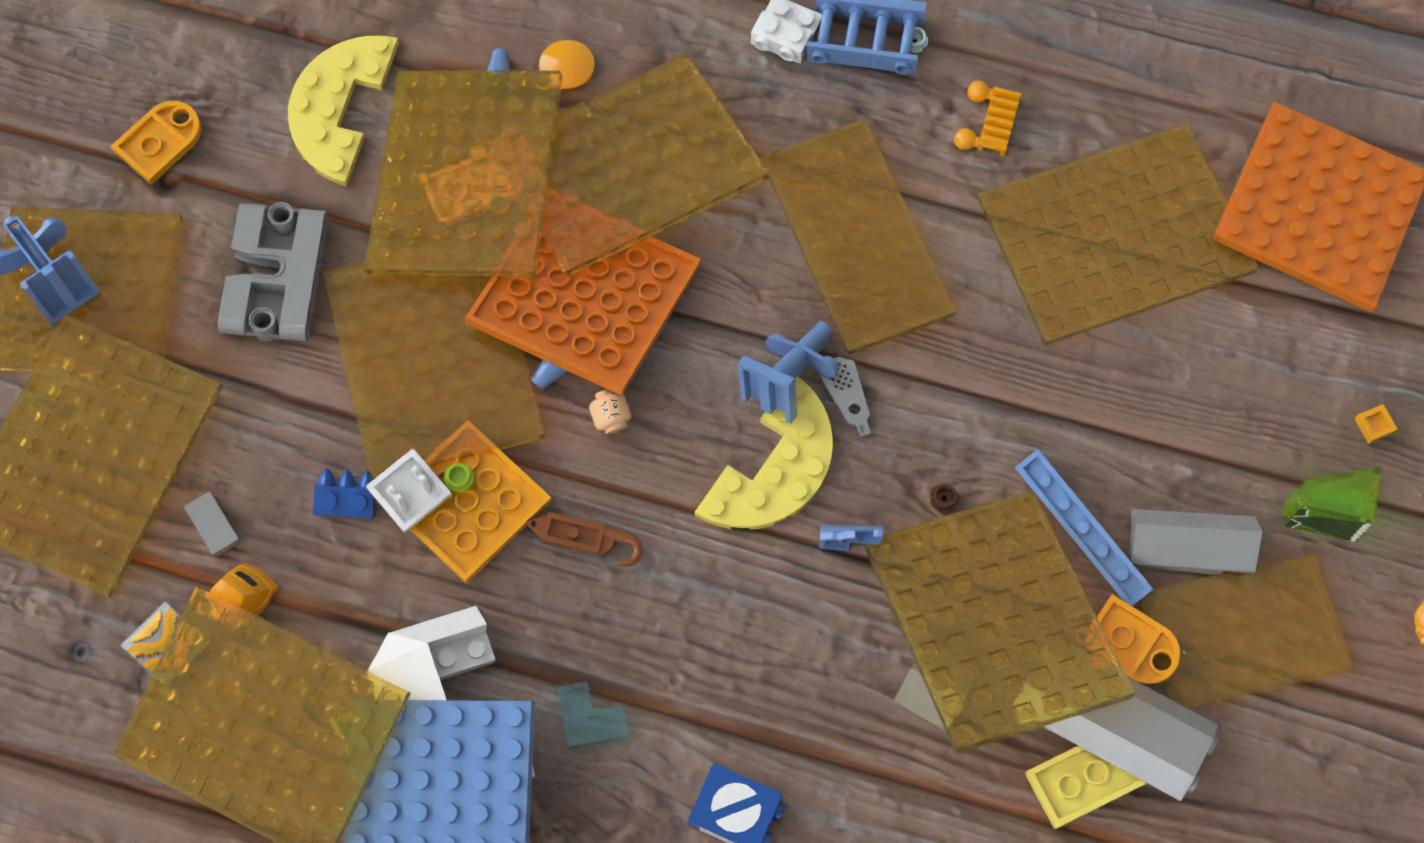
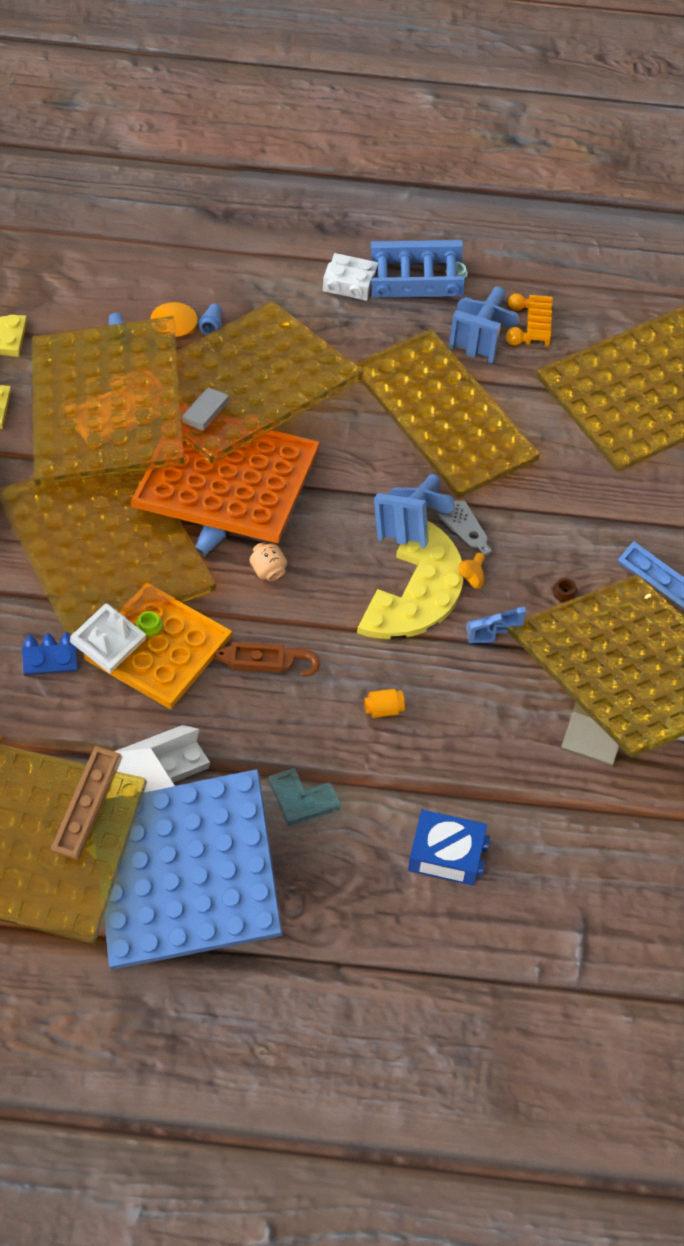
camera: 15 degrees left, 15 degrees down
none -> medium nougat tile [50,746,123,861]
none -> light grey tile [182,387,229,431]
none -> medium blue cone [199,303,222,336]
none -> light orange brick [364,688,405,718]
none -> medium blue piece [448,286,520,364]
none -> light orange rock [458,552,485,589]

